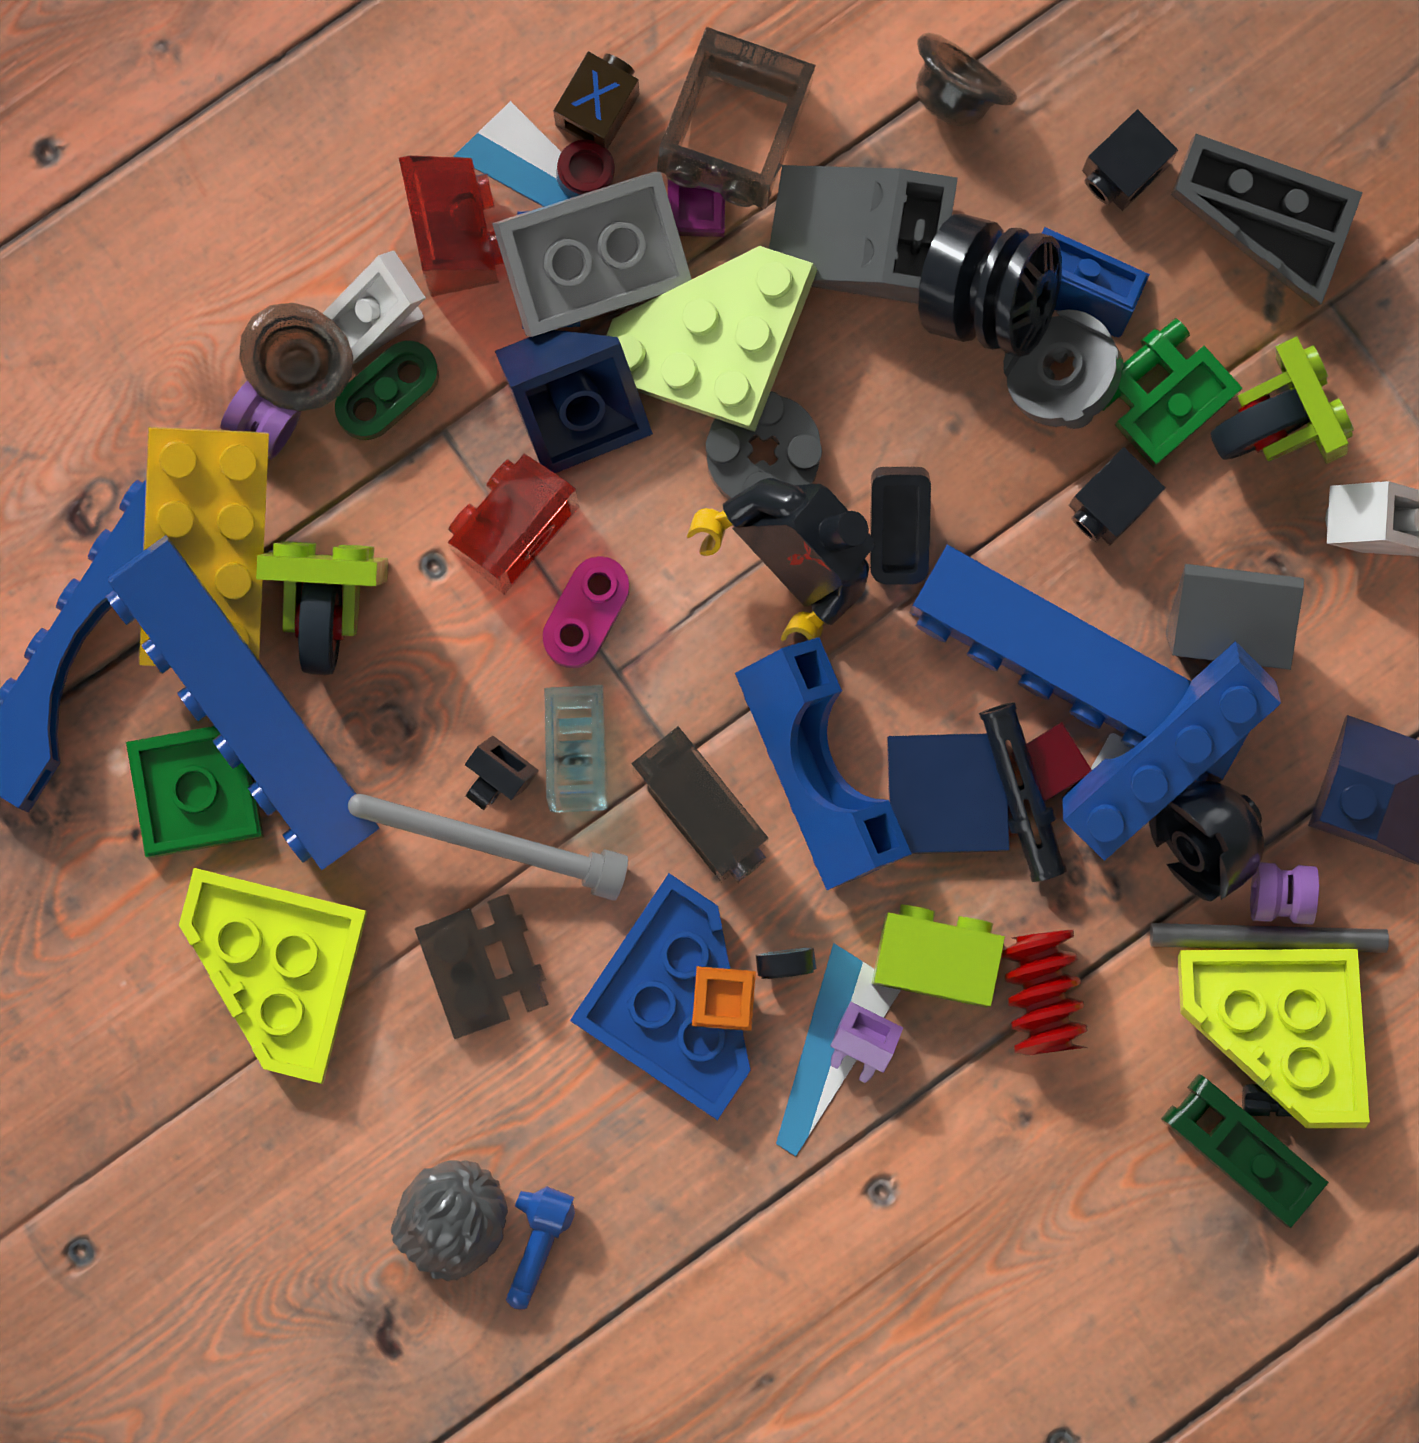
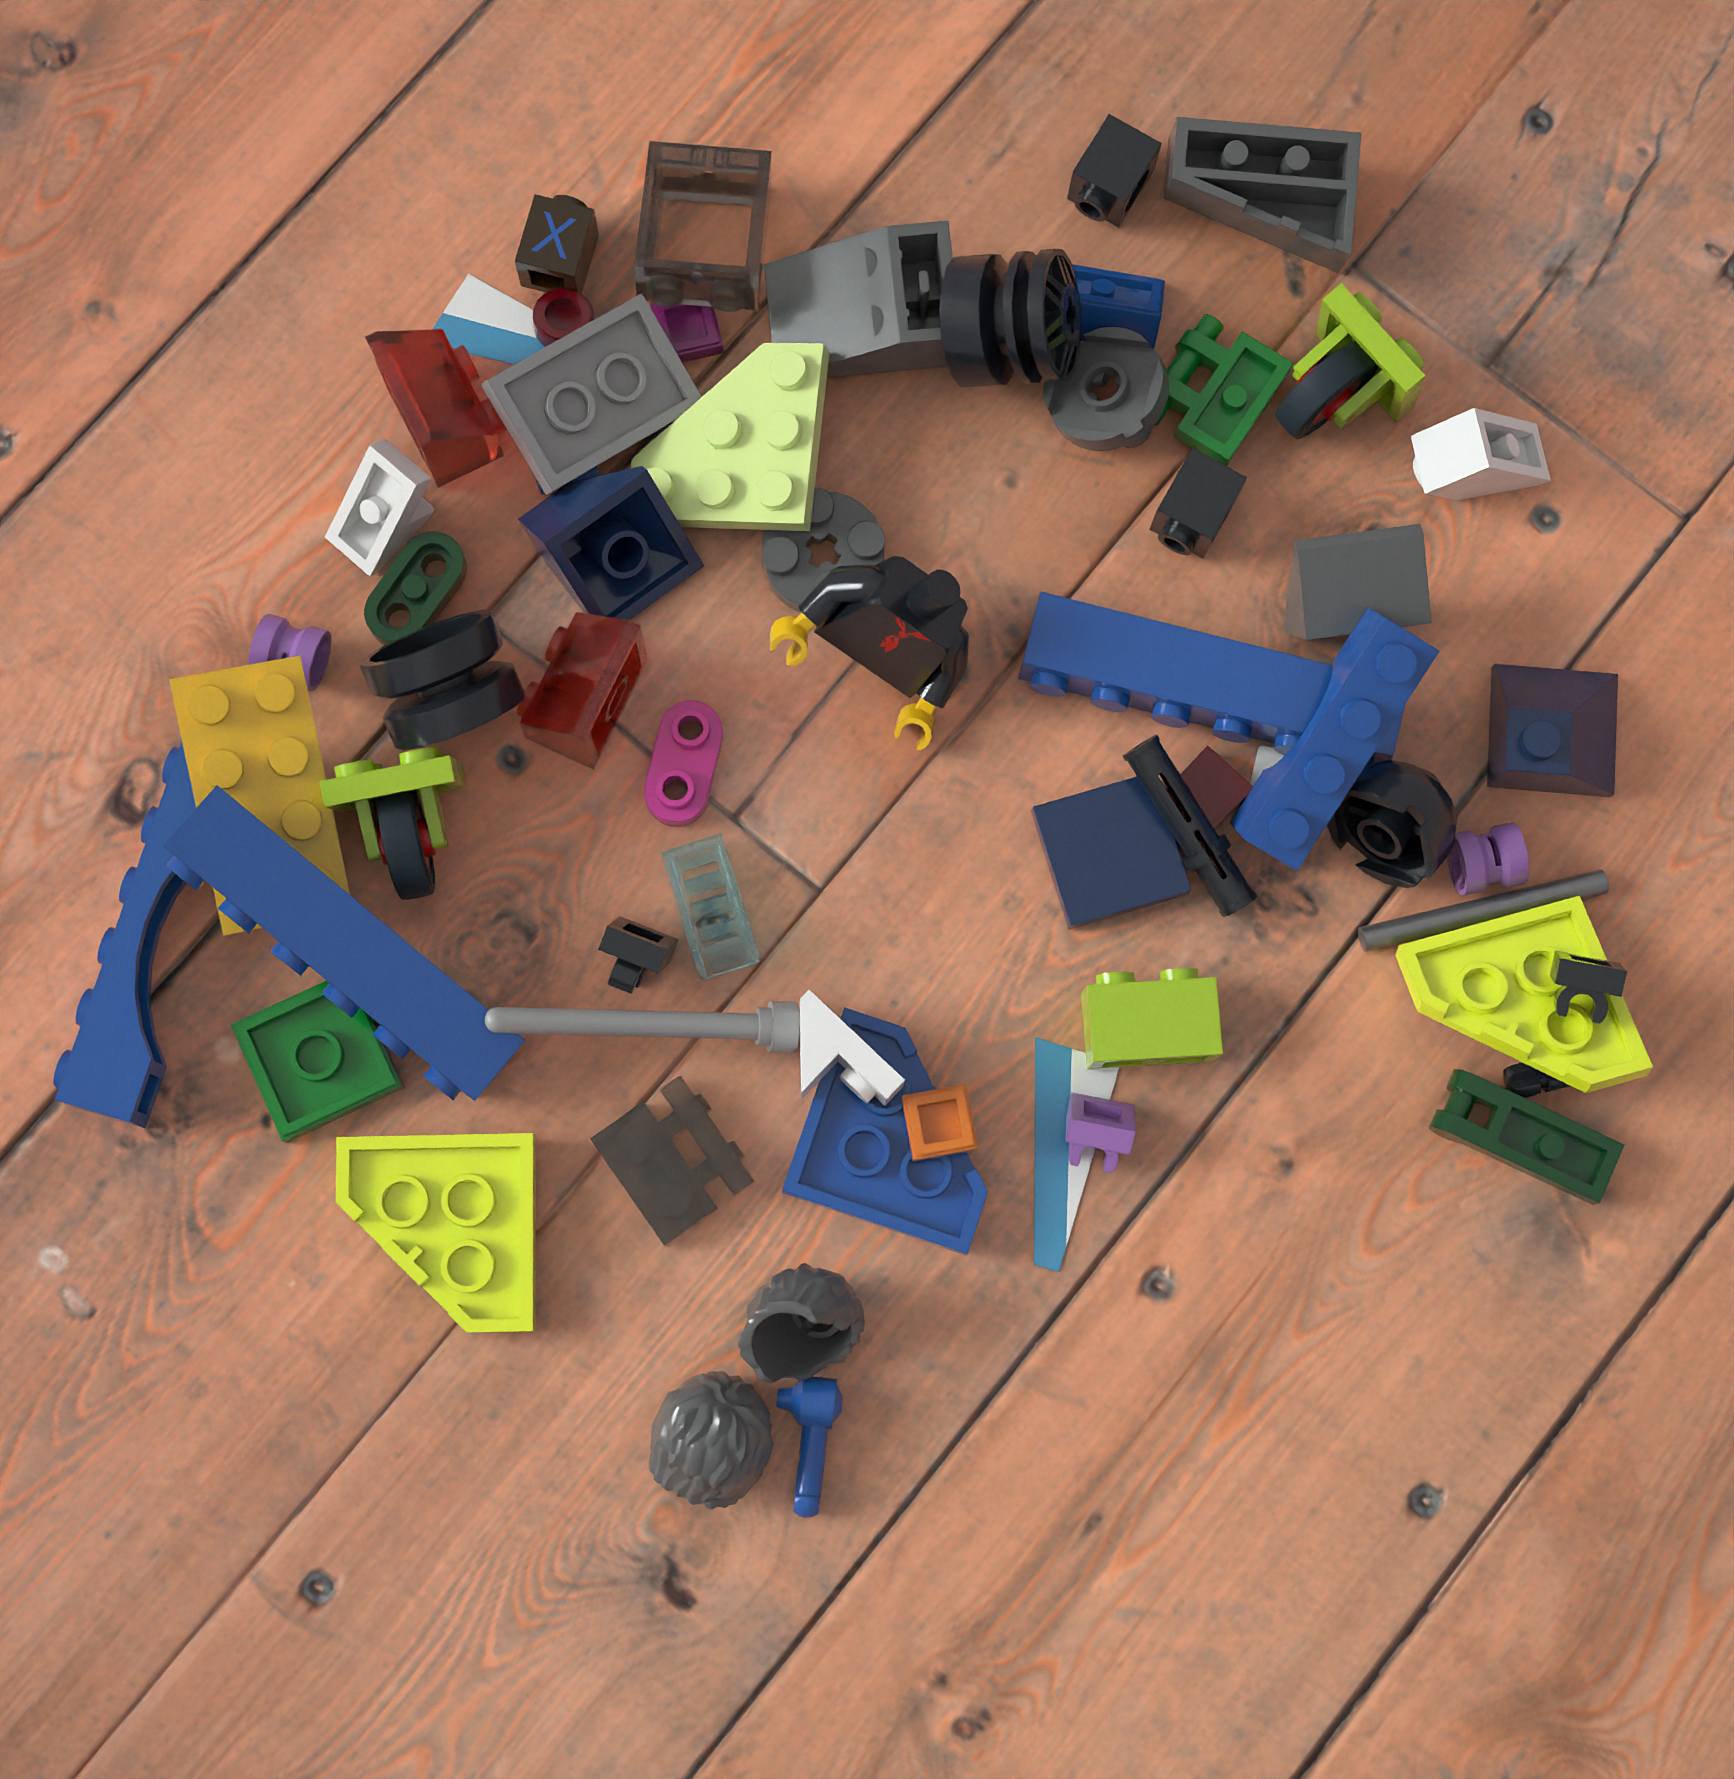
camera: 20 degrees left, 5 degrees down
clear smoke hat [239,303,353,412] -> none
clear smoke window [631,726,769,883] -> none
blue arch [735,637,912,890] -> none
black tile [755,948,817,979] -> none
black piece [869,467,931,585] -> none
clear smoke hat [915,33,1017,127] -> none
red piece [1001,930,1088,1056] -> none
none -> black wheel [360,610,525,750]
none -> dark grey hair [738,1263,865,1383]
none -> white slope [800,990,905,1106]
none -> black tile [1550,950,1627,1024]

